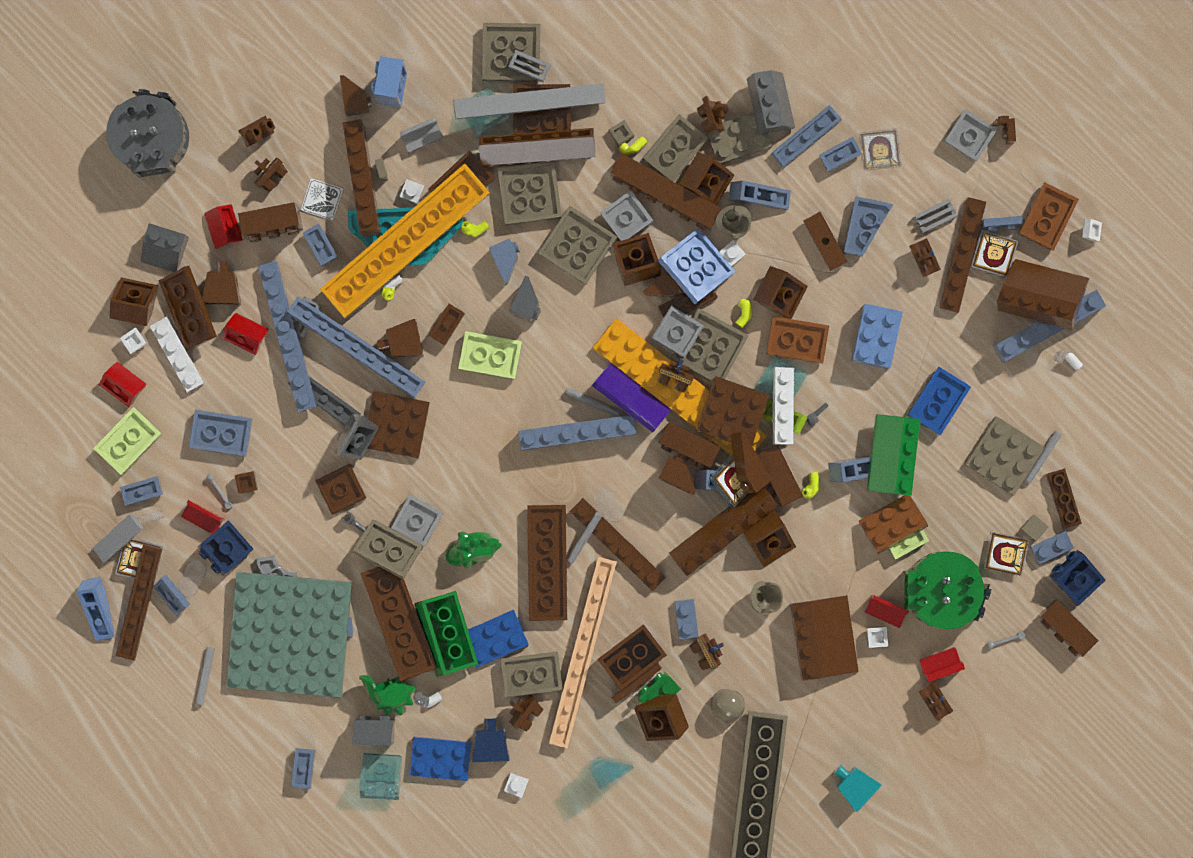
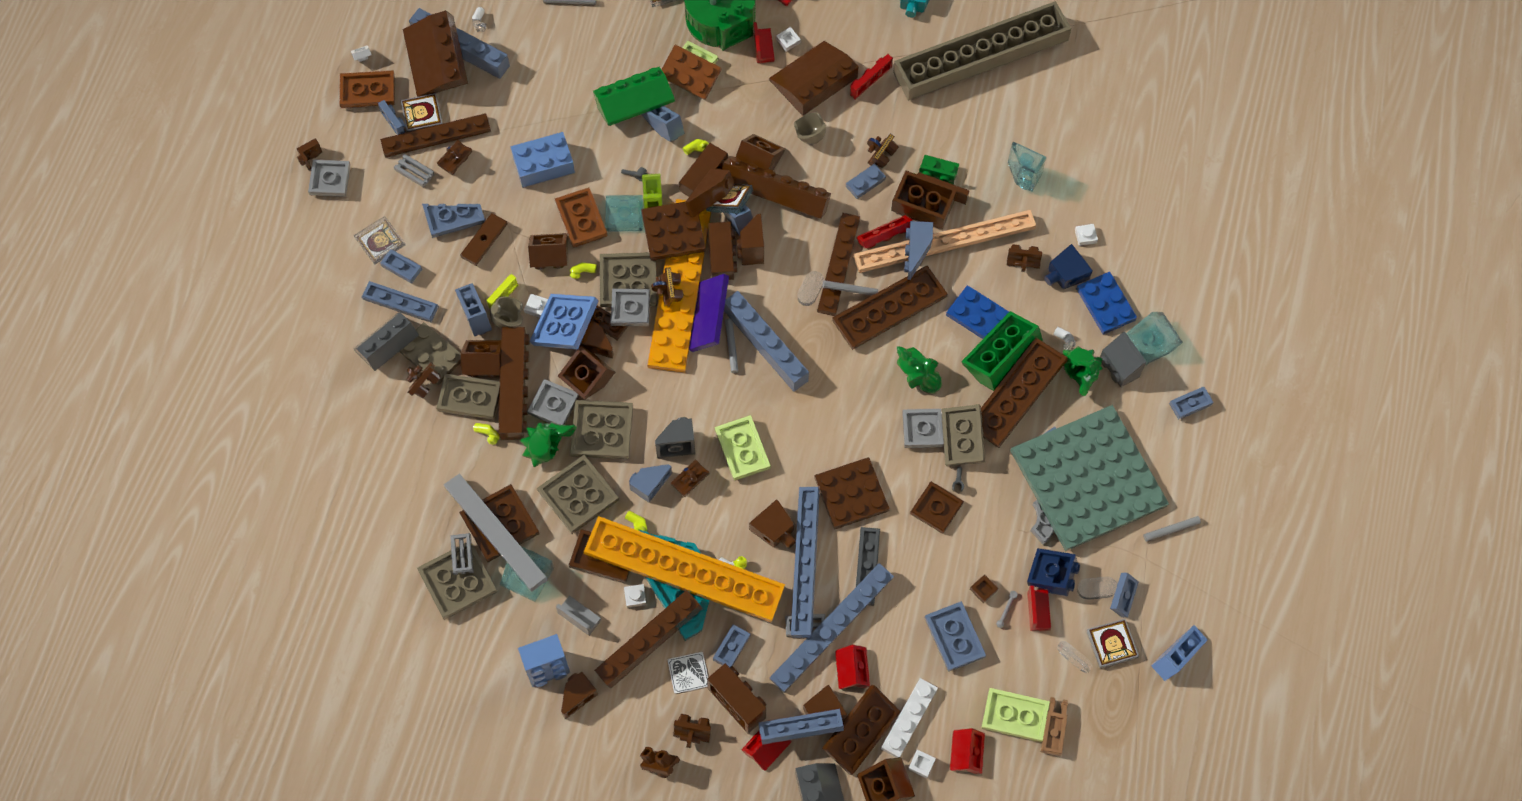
camera: 125 degrees left, 20 degrees down
light grey tile [92,513,144,563] -> none
reddish brown tile [116,544,163,661] -> none
sand blue plate [120,476,163,506] -> none
dark grey slope [334,414,379,460] -> none
dark tan tile [375,158,388,181] -> none
reddish brown plate [429,303,465,346] -> none
brick [479,128,596,167] -> none
dark tan plate [501,651,563,697] -> none
dark tan tile [608,120,635,147] -> none
reddish brown slope [634,694,689,741] -> none
dark tan helmet [711,689,745,723] -> none
white plate [773,367,794,445] -> none
blue plate [908,367,971,436] -> none
dark tan plate [965,416,1045,496] -> none
none -> neon yellow tile [487,274,518,309]
none -> green head [520,423,577,467]
none -> reddish brown hips [671,459,710,497]
none -> sand blue plate [758,709,844,744]
none -> red plate [850,54,893,100]
none -> red plate [856,215,913,248]
none -> sand blue slope [904,221,933,280]
none -> medium nougat hinge [1040,697,1068,756]

